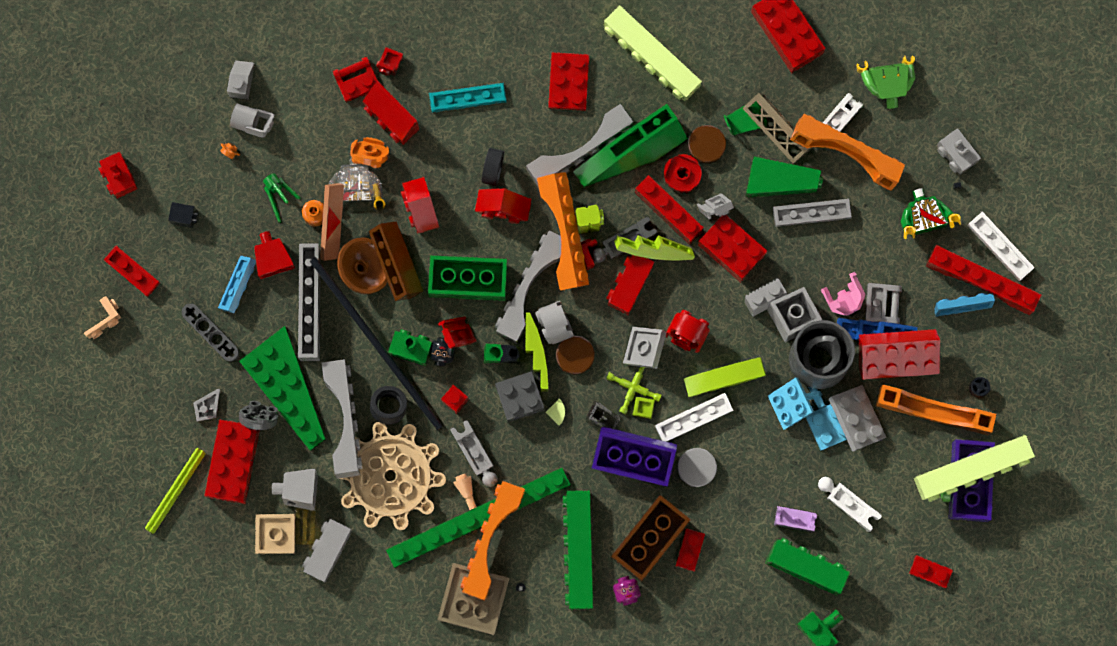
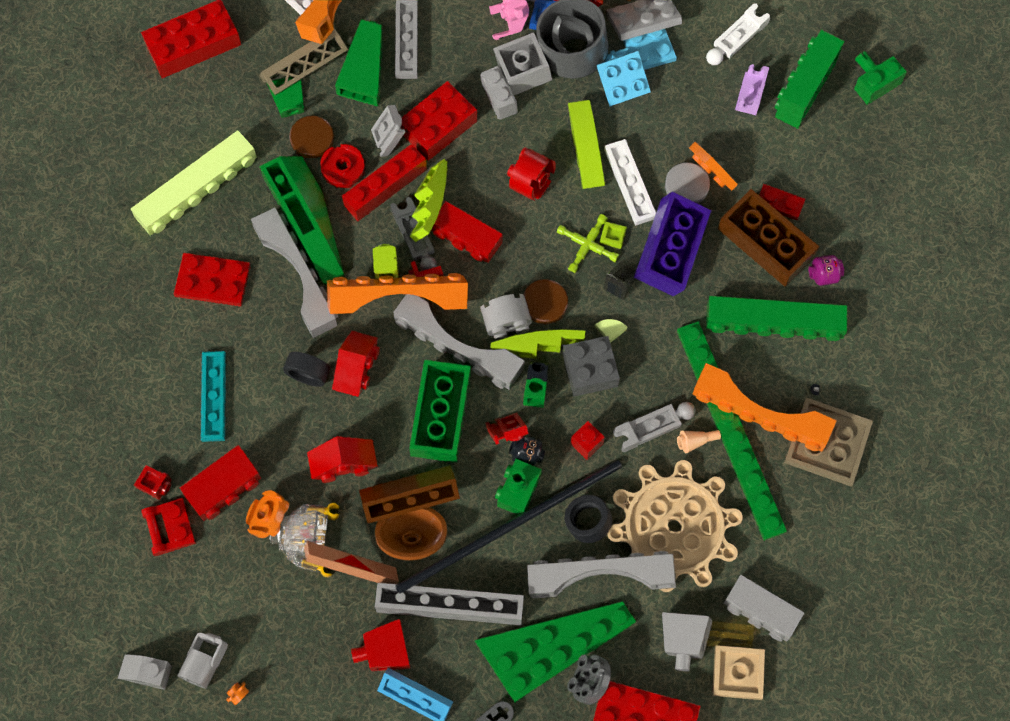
camera: 85 degrees left, 10 degrees down
green plant [263,173,300,223] -> none
orange head [302,200,324,227] -> none
light grey plate [623,327,667,369] -> none
none -> orange plate [689,142,738,191]

